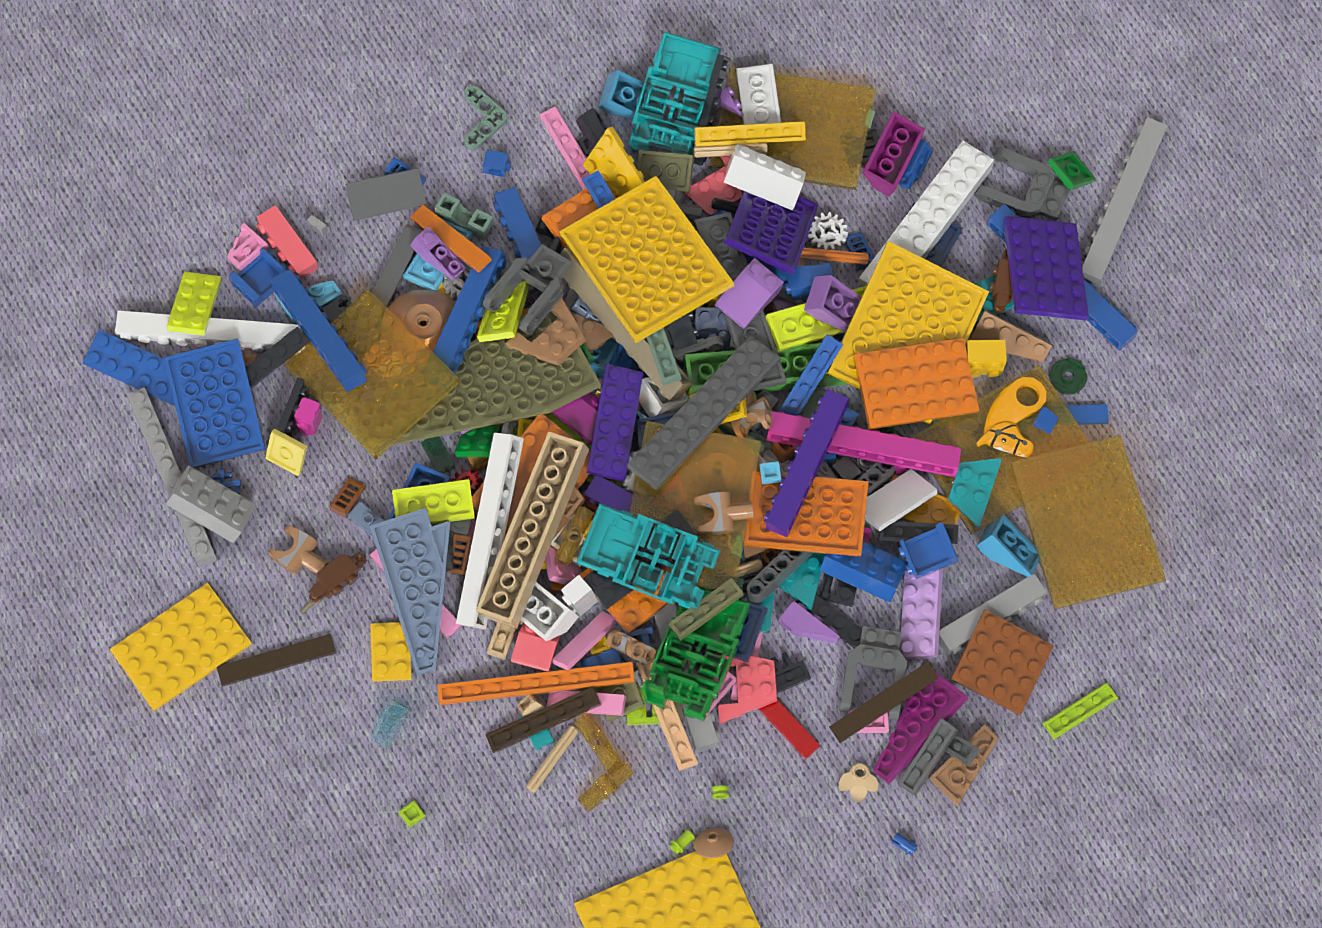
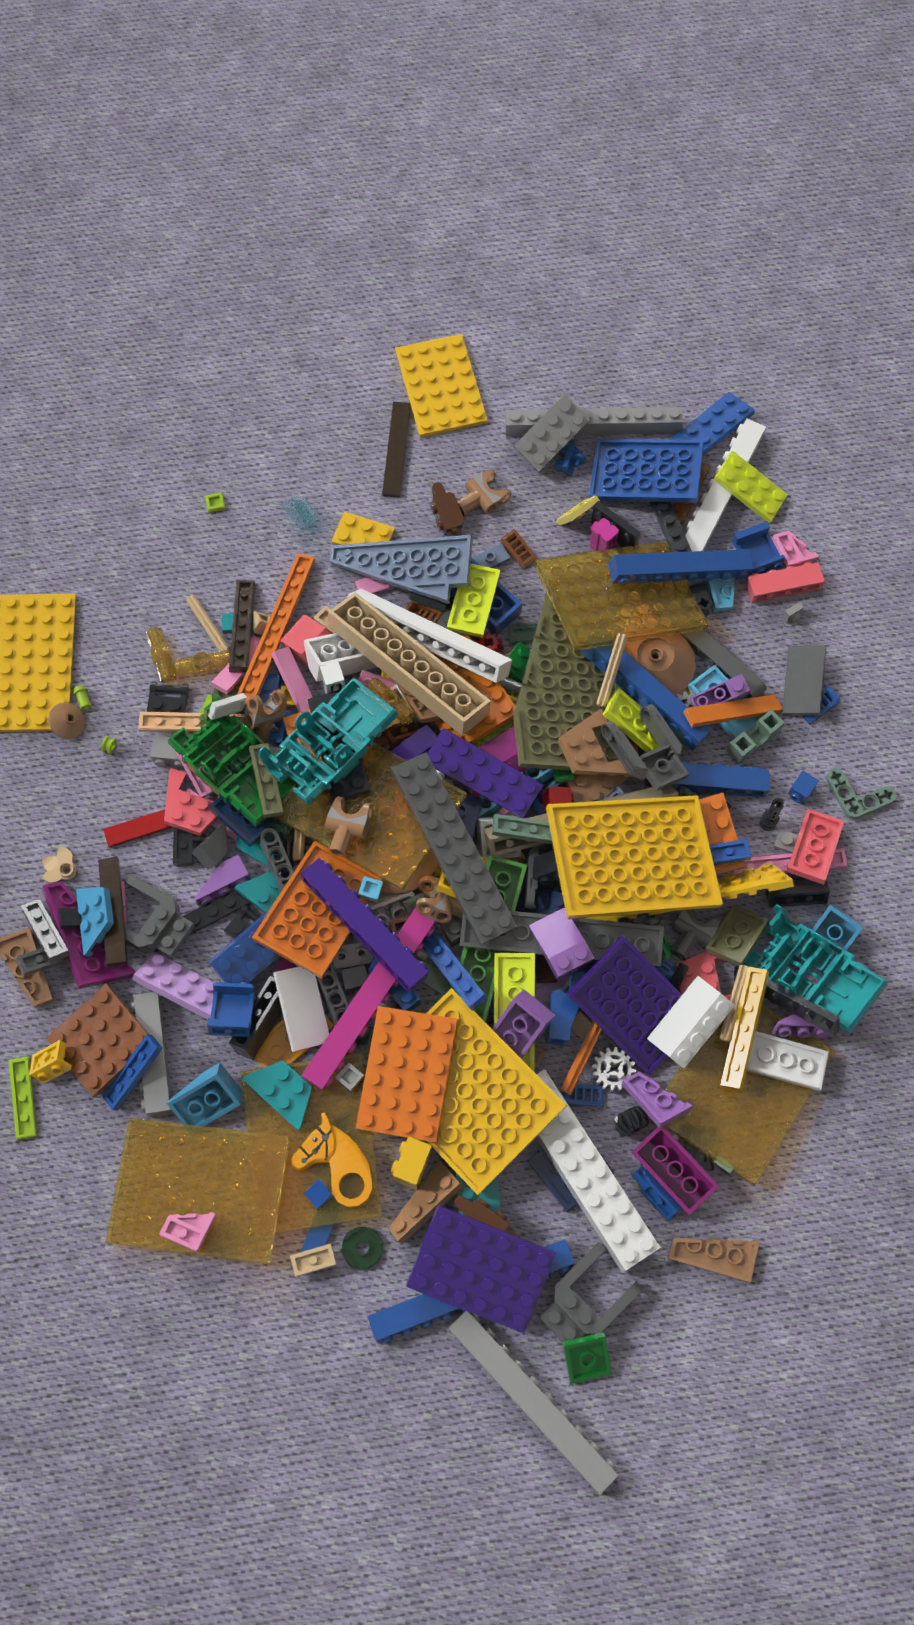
camera: 115 degrees right, 0 degrees up
none -> yellow bracket [29,1040,72,1083]
none -> black tile [58,908,81,929]
none -> dark azure wing [76,887,114,957]
none -> blue plate [102,1034,163,1110]
none -> black plate [147,682,189,713]
none -> bright pink wing [159,1212,216,1253]
none -> dark grey slope [192,823,228,869]
none -> white tile [208,693,247,720]
none -> tan plate [290,1244,336,1277]
none -> light grey plate [335,1062,365,1092]
none -> red brick [542,787,574,810]
none -> tan axle [597,633,627,708]
none -> black gear [614,1106,650,1137]
none -> medium lavender wing [622,1072,693,1128]
none -> medium nougat wing [668,1238,760,1283]
none -> black pin [759,798,784,831]
none -> light grey plate [773,829,798,854]
none -> coral plate [786,808,844,885]

